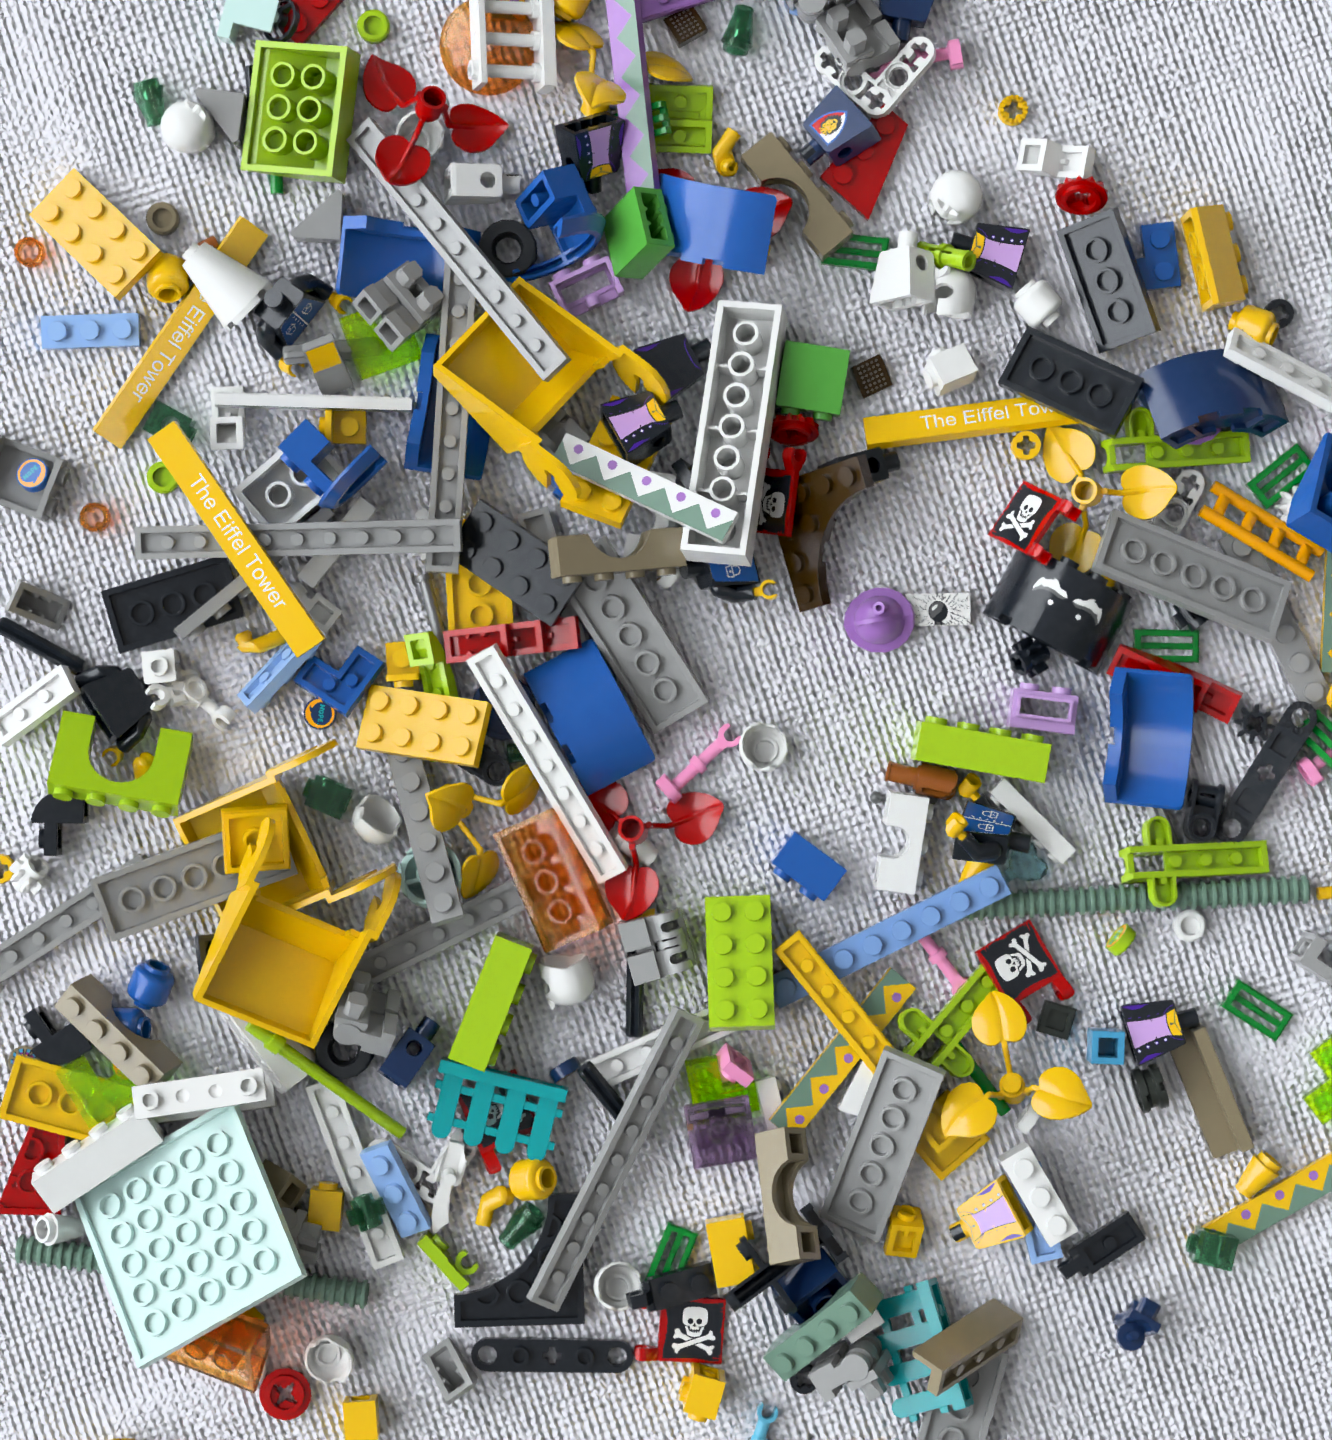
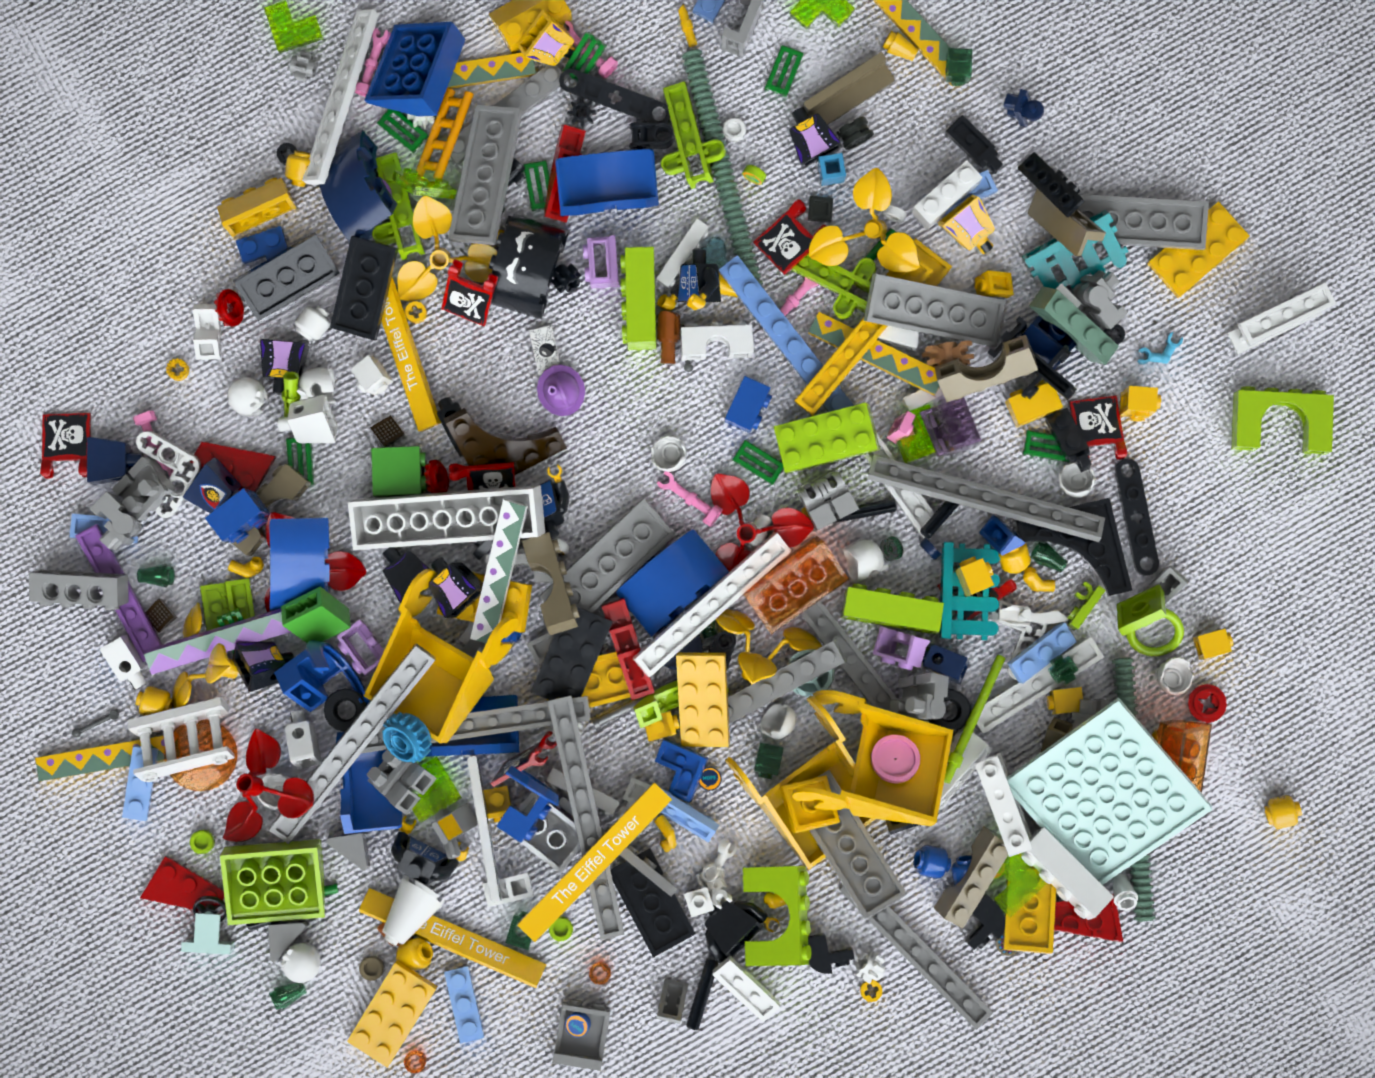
camera: 100 degrees left, 5 degrees down
none -> blue brick [205,488,271,544]
none -> dark azure gear [382,712,432,763]
none -> clear neon green plate [392,168,457,199]
none -> red flag [491,731,557,787]
none -> green tile [732,440,784,486]
none -> bright pink piece [871,735,920,783]
none -> lavender window [873,626,930,670]
none -> clear green tile [880,536,903,561]
none -> medium nougat pin [922,341,974,368]
none -> yellow brick [955,556,994,597]
none -> blue slope [979,514,1026,556]
none -> black bracket [1018,152,1085,217]
none -> lime tile [1117,584,1184,657]

